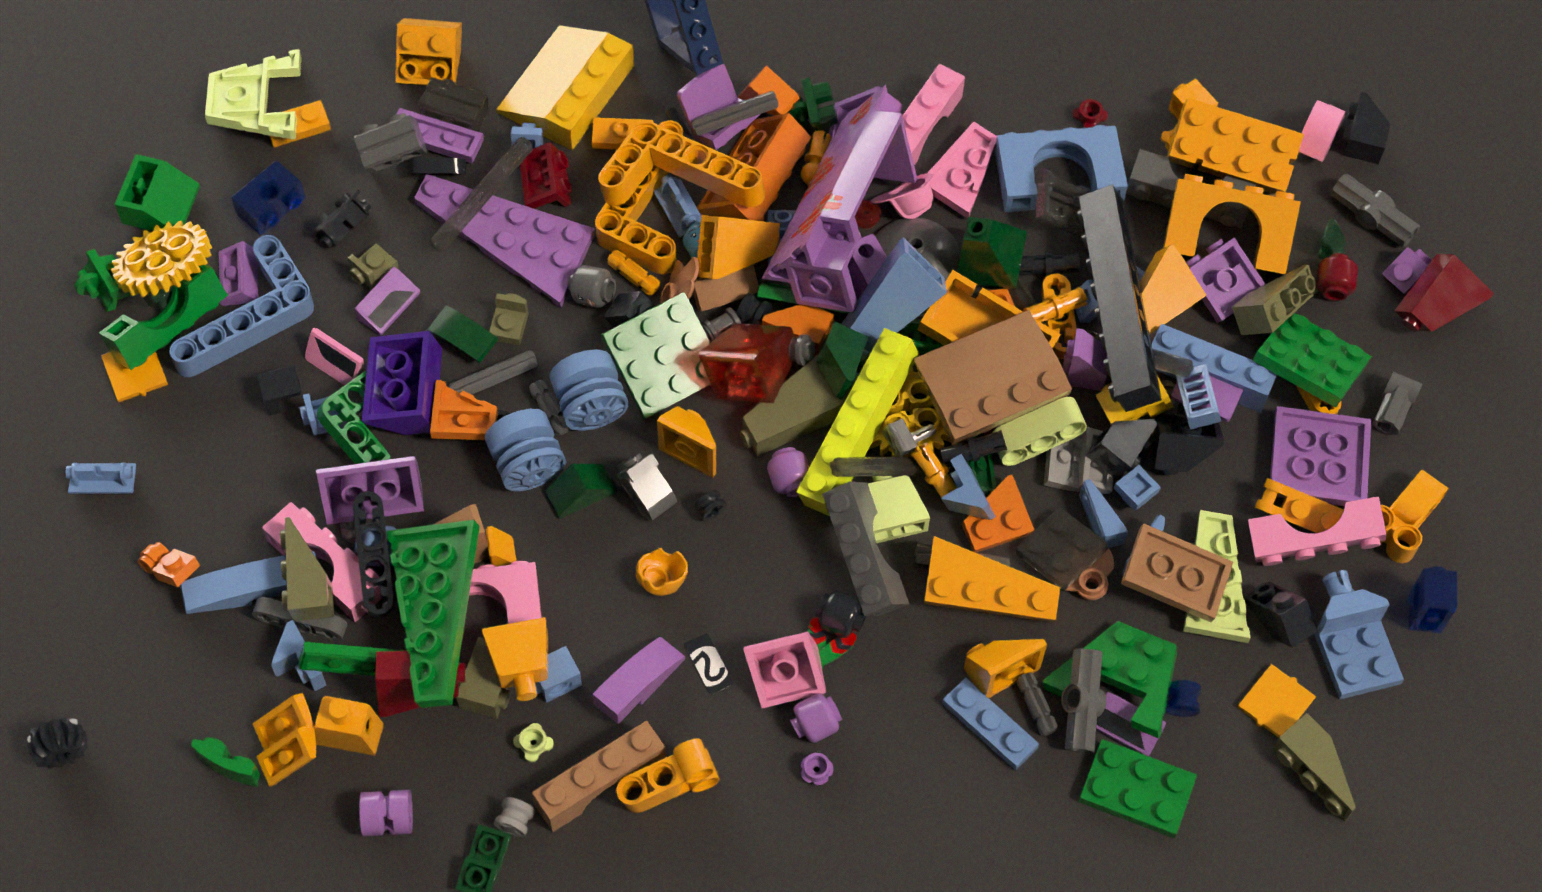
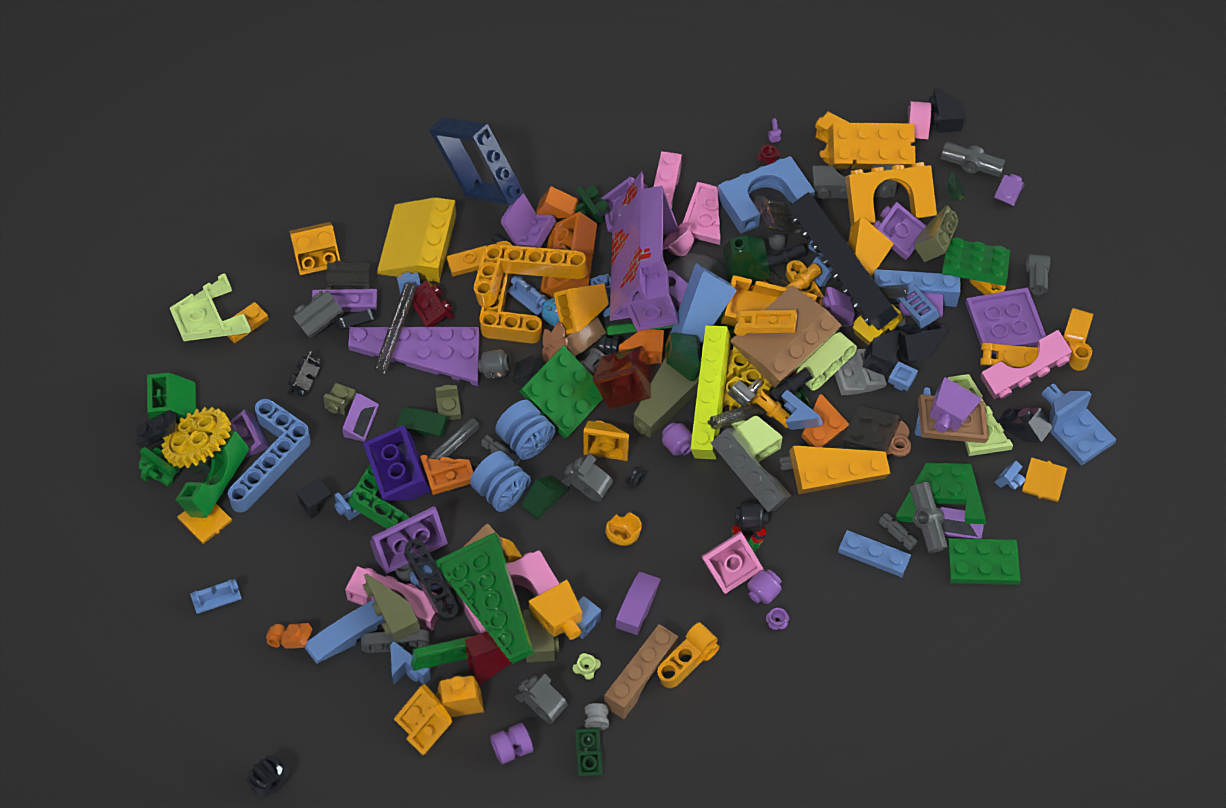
camera: 20 degrees left, 5 degrees down
green slope [191,737,260,787] -> none
clear blue brick [231,160,306,235] -> none
bright pink slope [305,328,366,386] -> none
light orange axle [607,250,660,296] -> none
sticker [685,634,733,694] -> none
dark grey axle [692,91,779,136] -> none
dark grey plate [789,334,816,366] -> none
light orange pin [801,131,832,185] -> none
light orange slope [963,639,1047,698] -> none
medium blue slope [1079,479,1128,548] -> none
clear blue wheel [1167,680,1201,717] -> none
olive slope [1273,713,1356,822] -> none
dark red head [1316,253,1358,301] -> none
dark red slope [1395,254,1494,332] -> none
clear blue brick [1409,566,1457,633] -> none
none -> black plate [136,410,176,448]
none -> dark grey pin [514,674,568,724]
none -> light orange plate [734,310,797,336]
none -> medium lavender hand [768,118,781,143]
none -> dark grey hinge [768,234,786,250]
none -> medium lavender torso [929,377,982,433]
none -> medium blue tile [994,461,1025,490]

